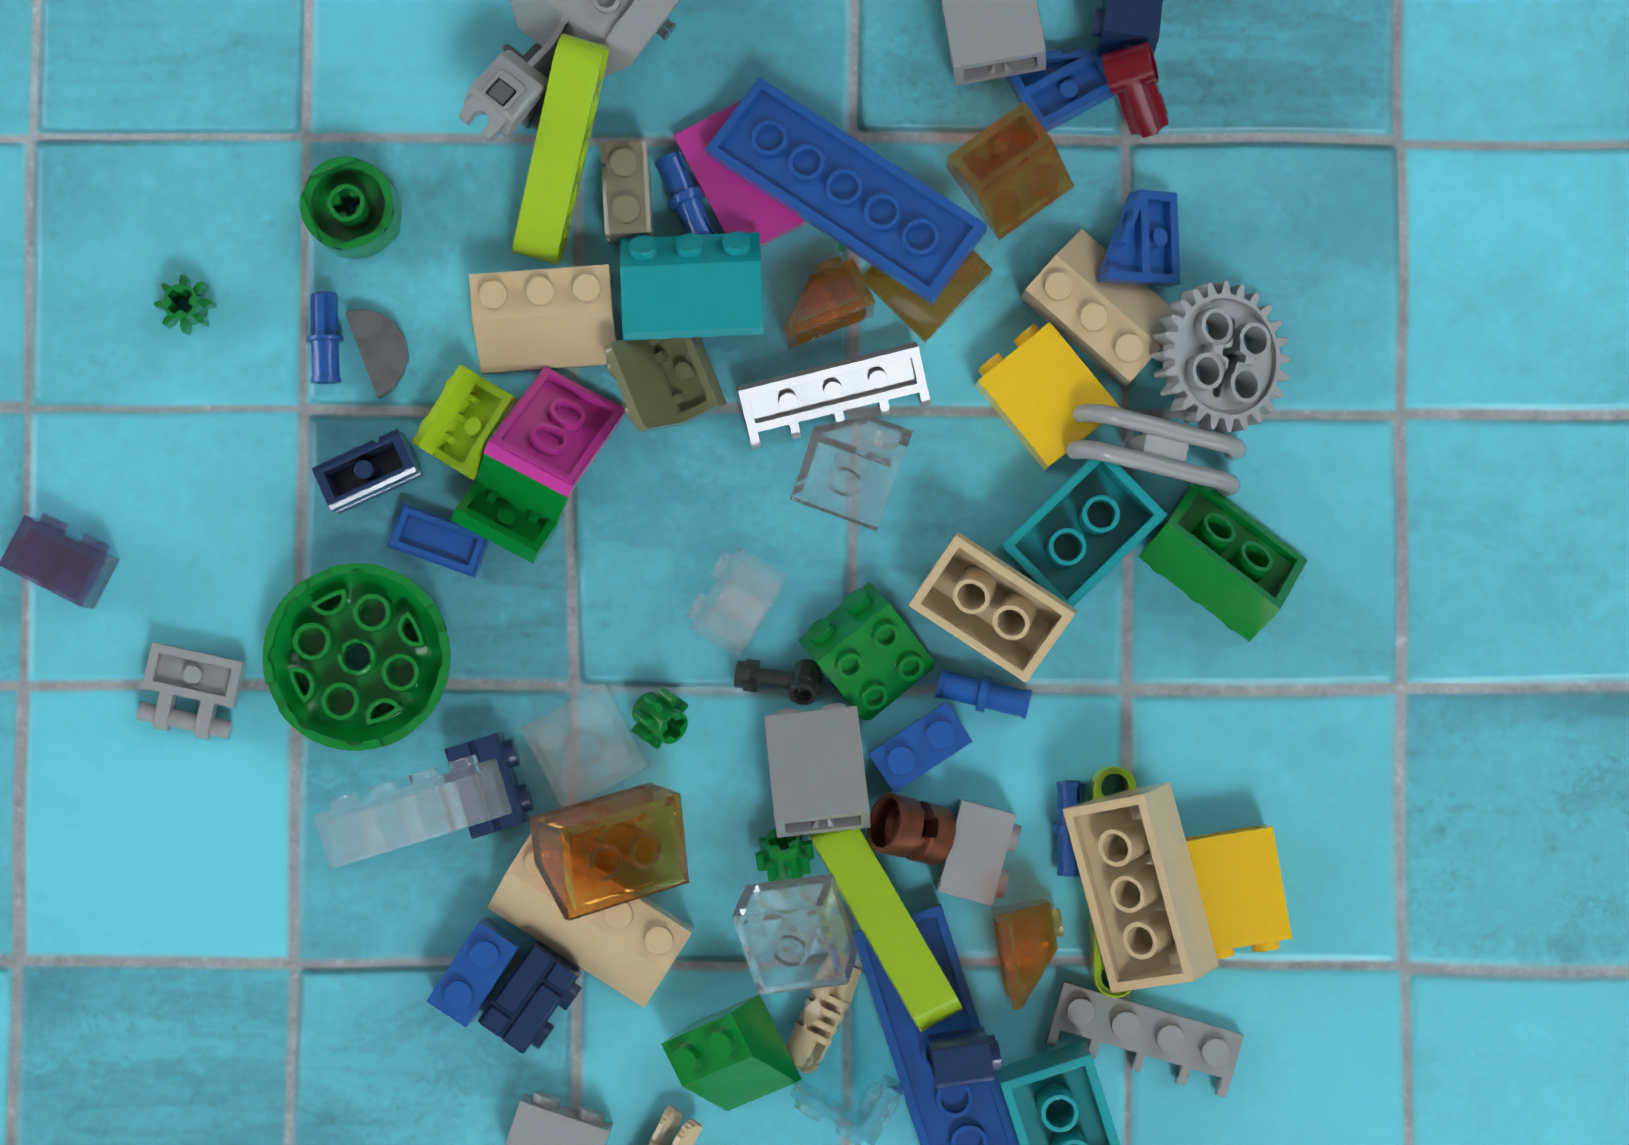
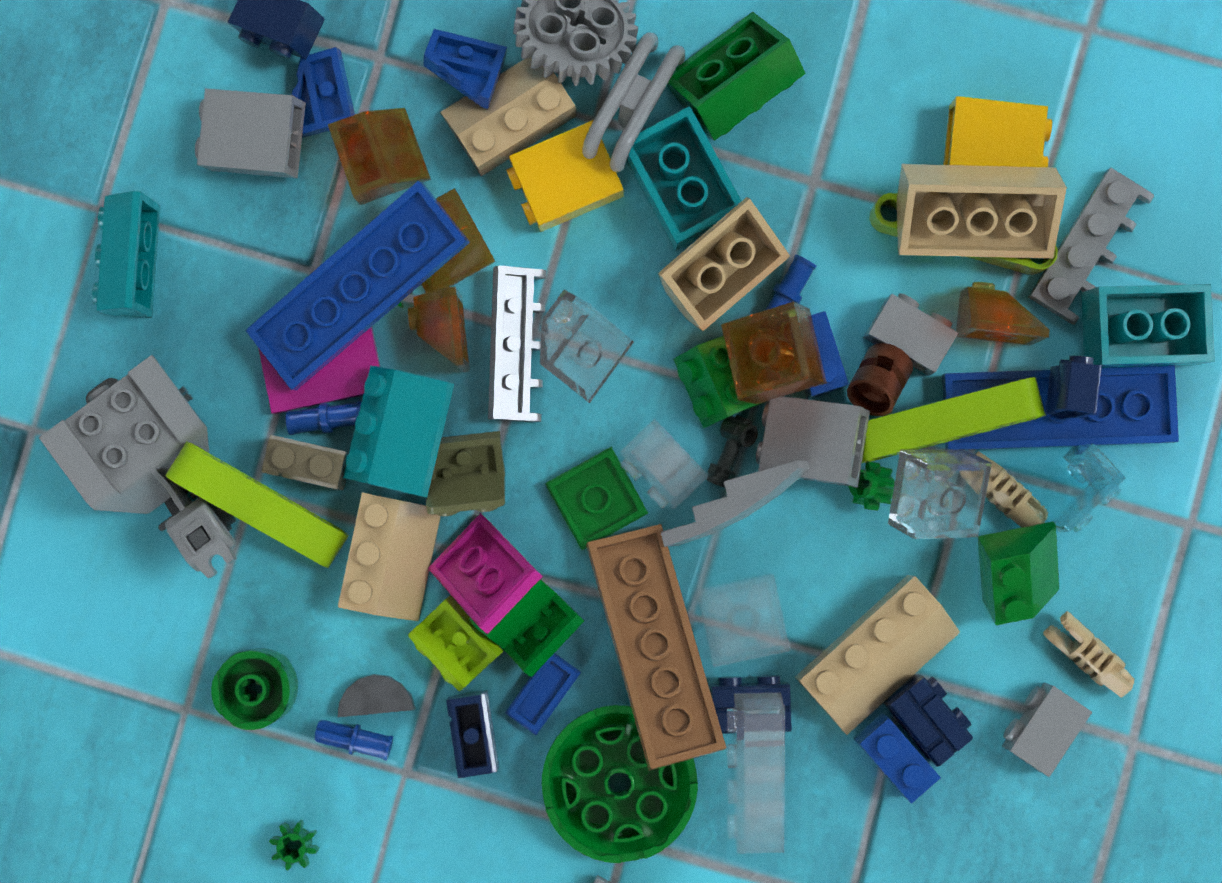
camera: 70 degrees left, 0 degrees up
clear orange slope [529,782,689,921] -> none
green gear [631,687,688,749] -> none
blue pin [1053,780,1086,877] -> none
dark red piece [1102,42,1169,138] -> none
none -> green tile [545,446,648,550]
none -> medium nougat plate [586,524,726,771]
none -> light grey slope [661,460,810,547]
none -> clear orange brick [721,302,827,404]

